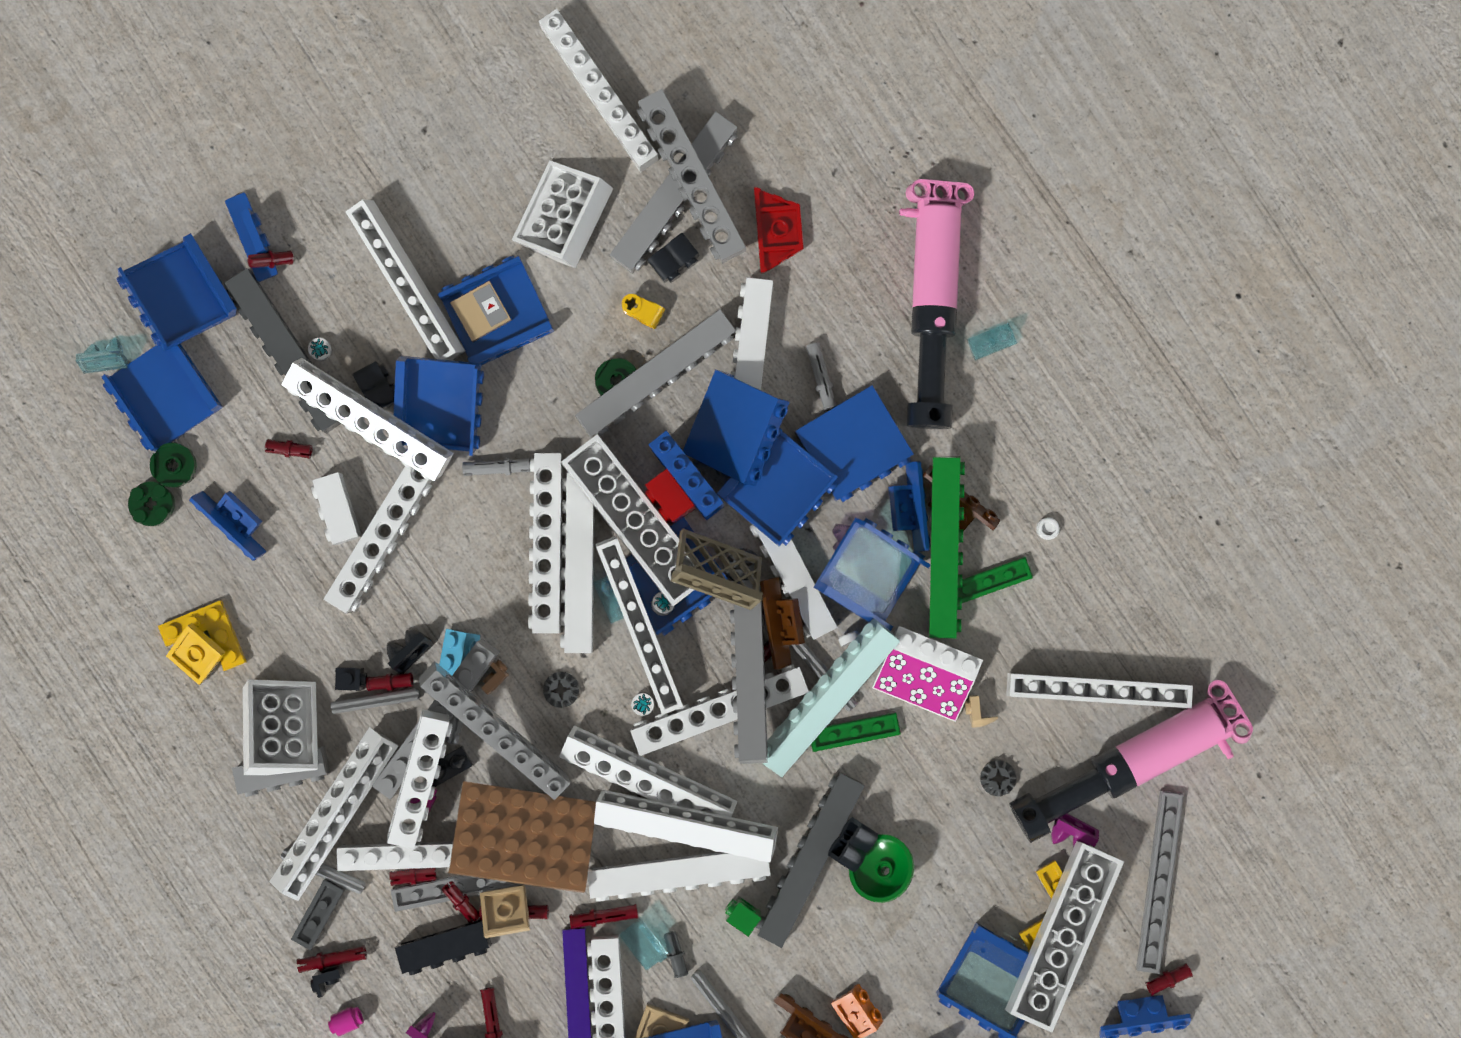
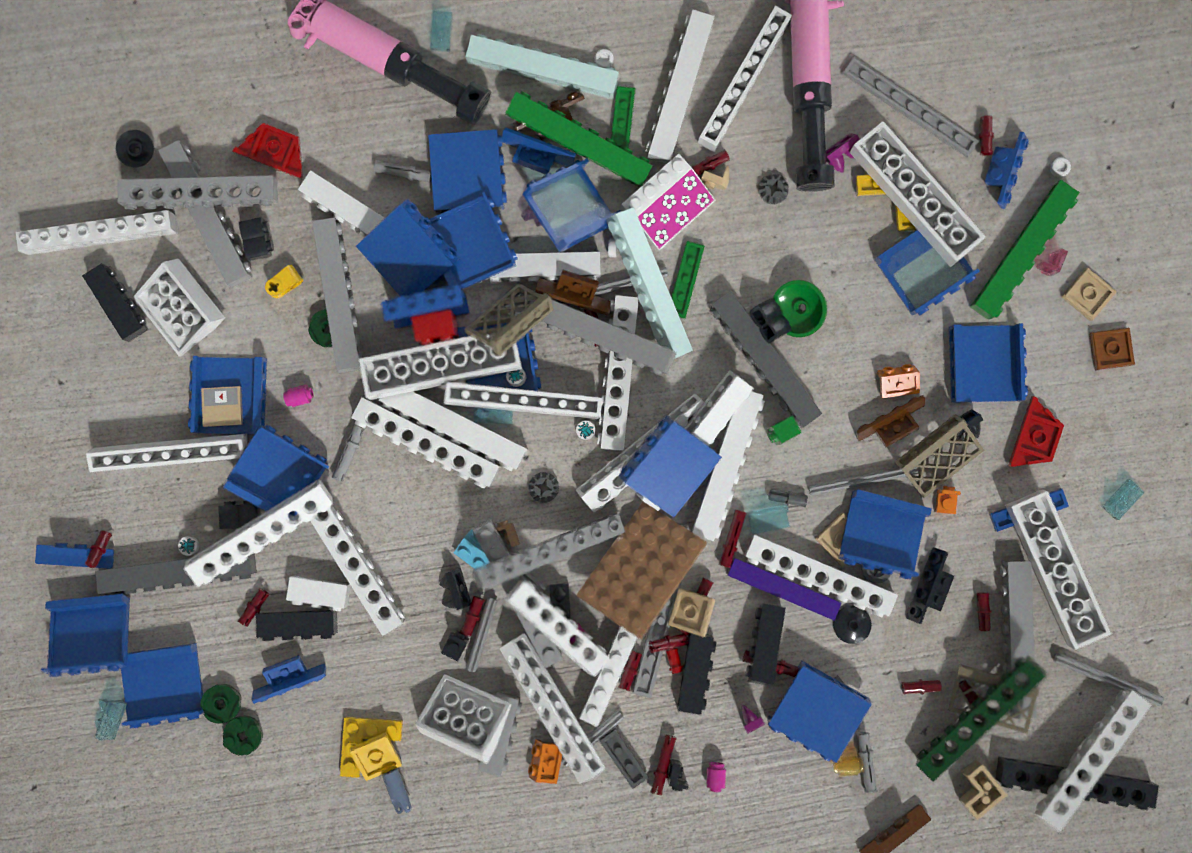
camera: 70 degrees left, 0 degrees up
none -> black brick [82,263,148,342]
none -> black dish [115,130,154,168]
none -> black brick [256,610,338,641]
none -> dark pink brick [283,384,314,407]
none -> sand blue piece [382,768,412,814]
none -> light aqua brick [465,34,619,99]
none -> orange bracket [528,739,562,784]
none -> panel [618,414,722,517]
none -> white brick [645,10,715,164]
none -> red pin [666,648,684,674]
none -> dark red pin [691,149,730,176]
none -> black brick [745,603,786,687]

